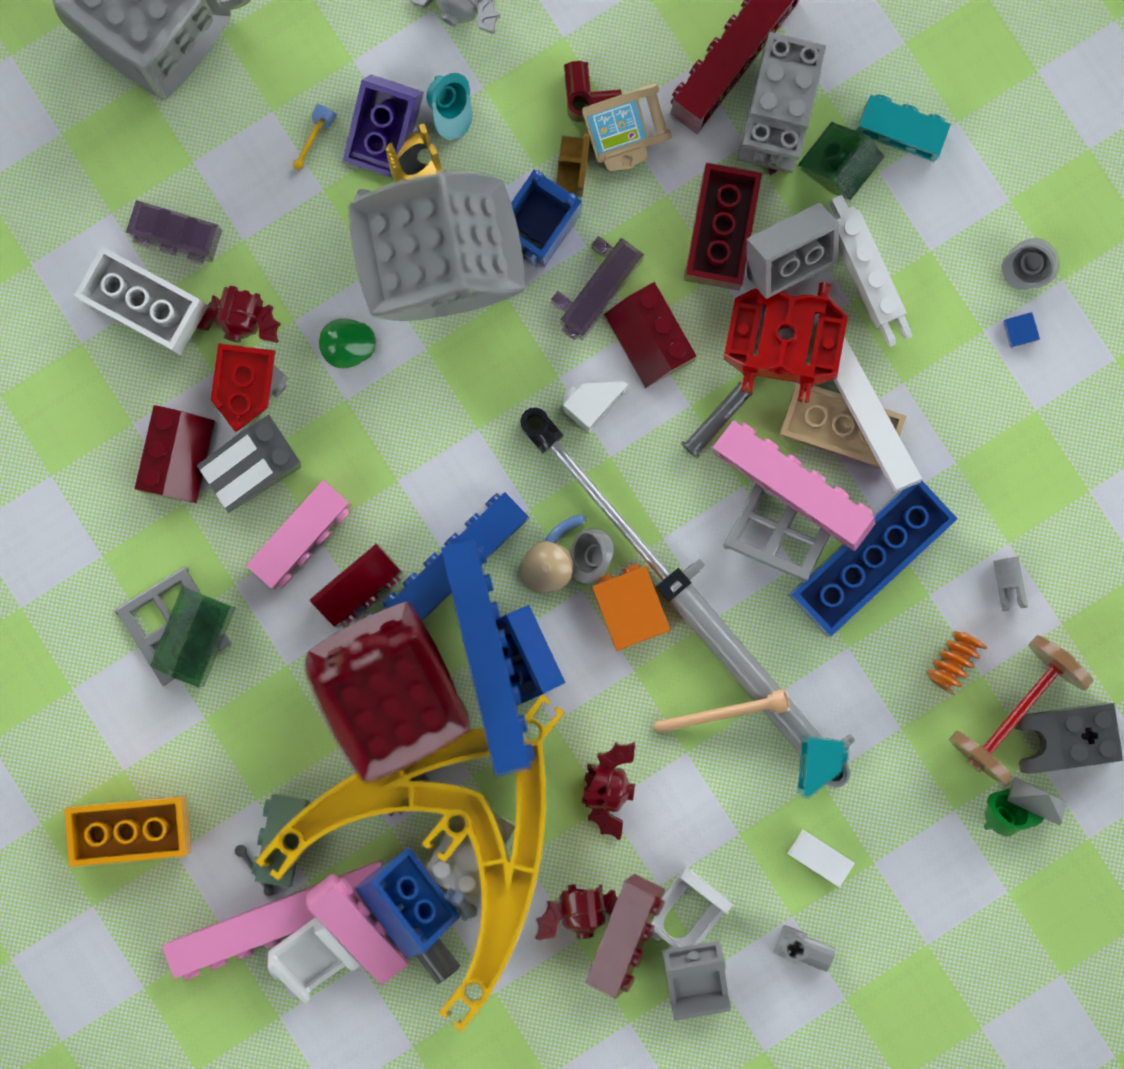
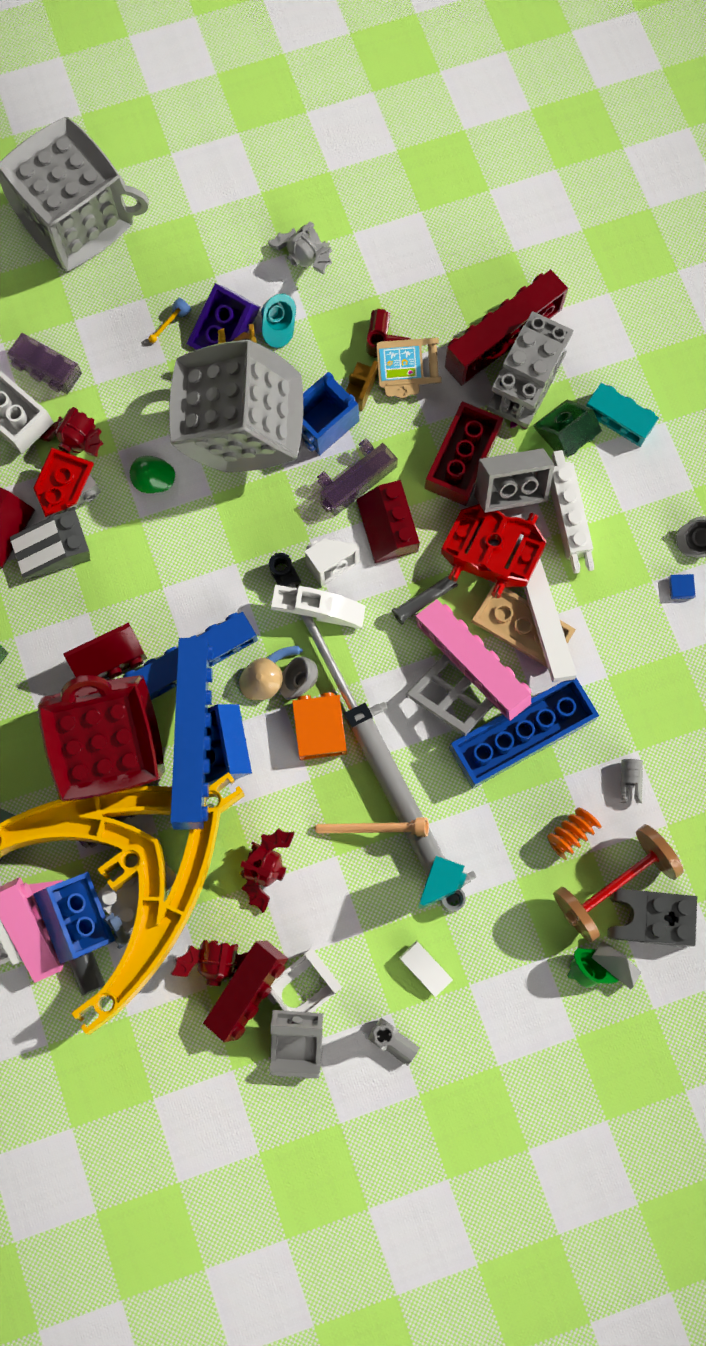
camera: 15 degrees right, 10 degrees down
bright pink brick [246,480,351,590] -> none
none -> white slope [271,585,366,629]

